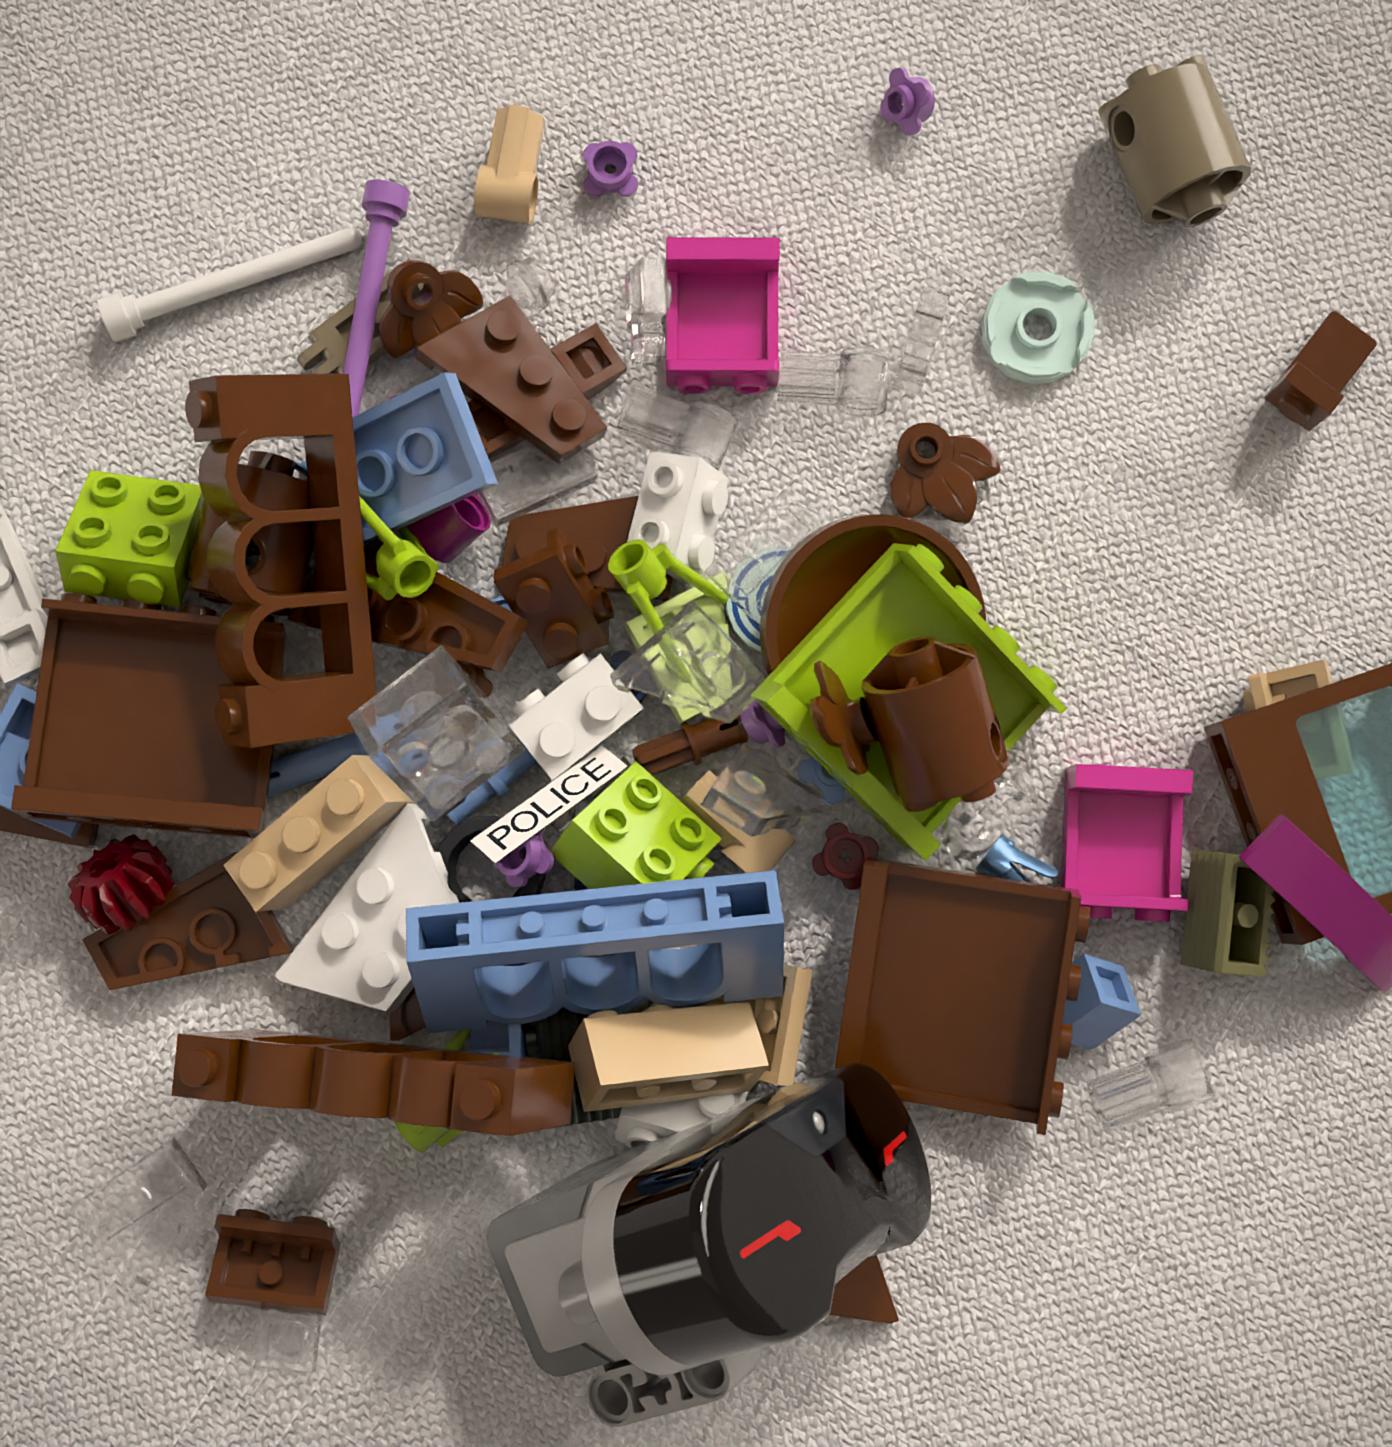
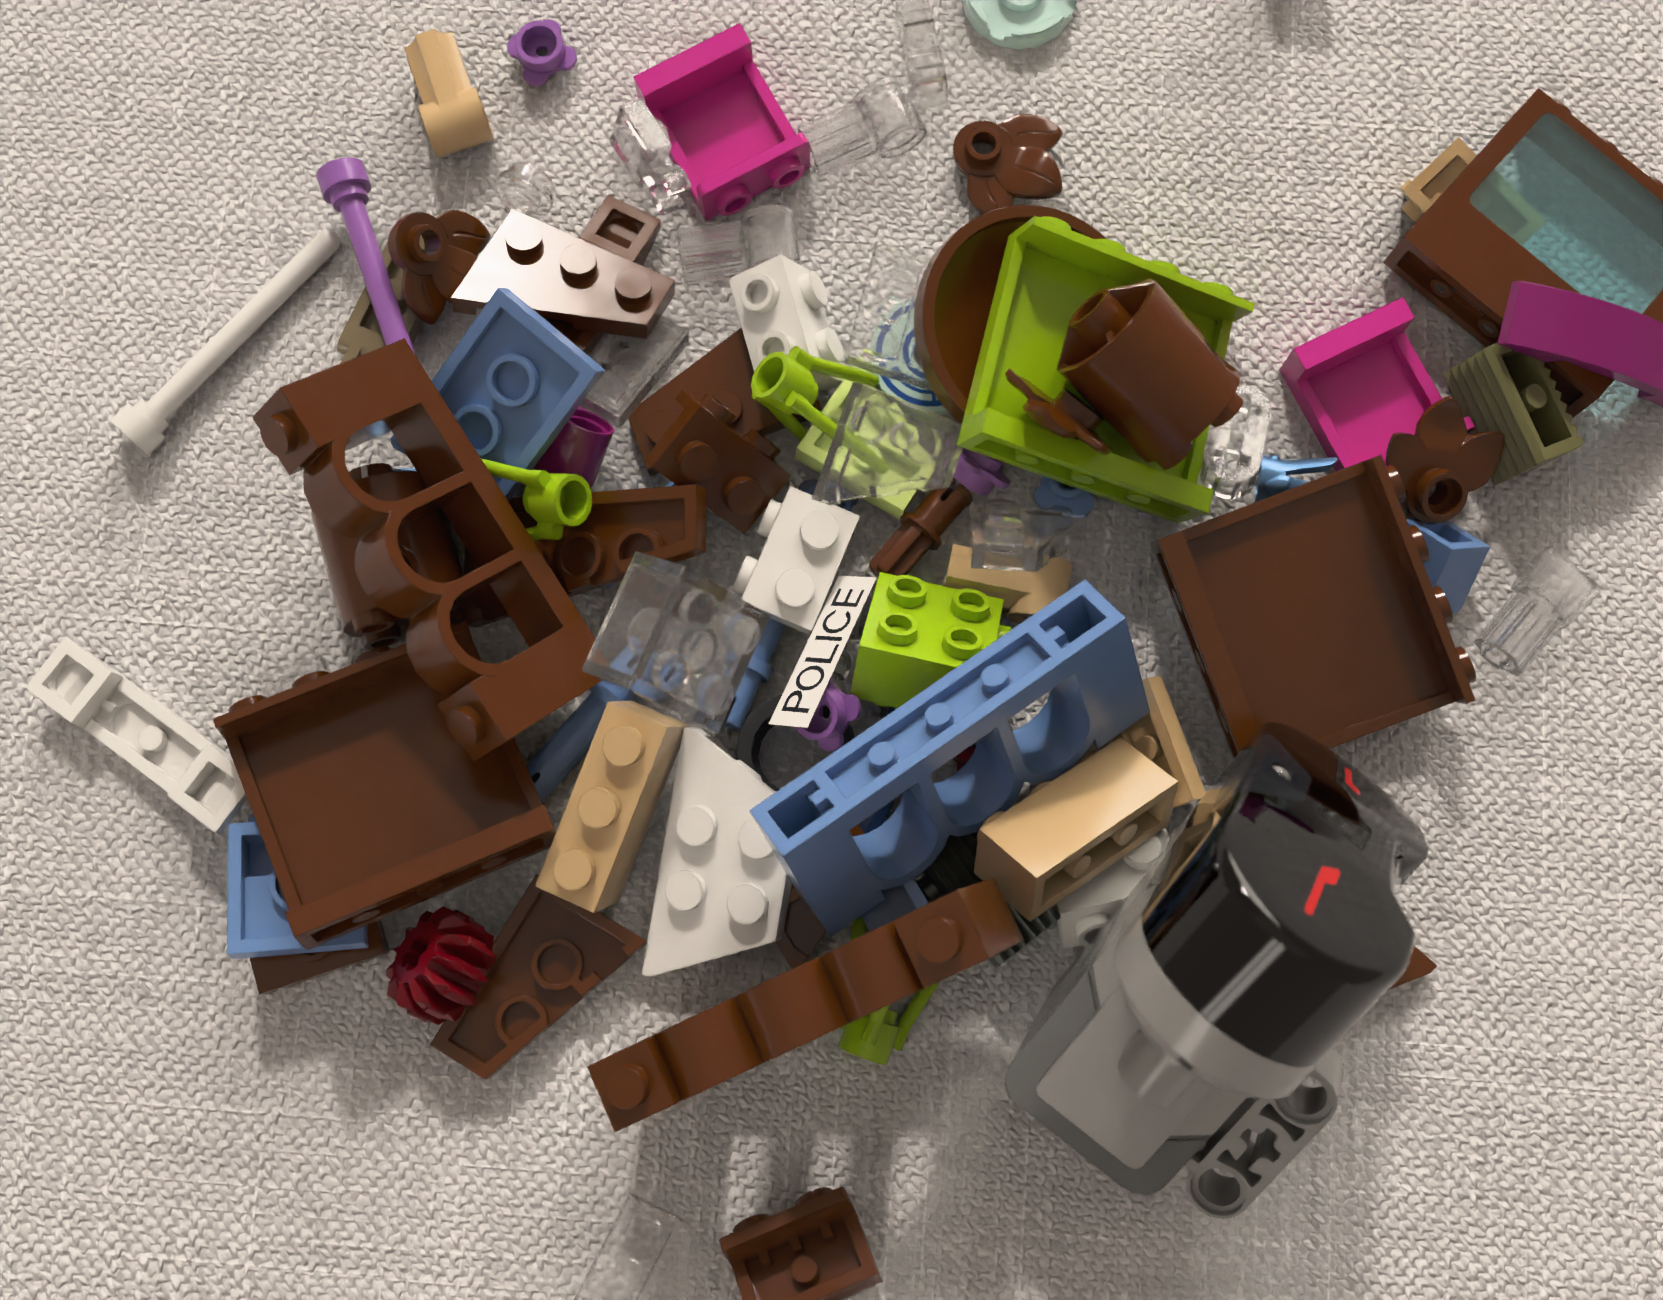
camera: 30 degrees left, 5 degrees down
lime brick [55,470,204,607] -> none
dark red plate [812,823,879,890] -> none
none -> reddish brown plate [1385,396,1505,523]

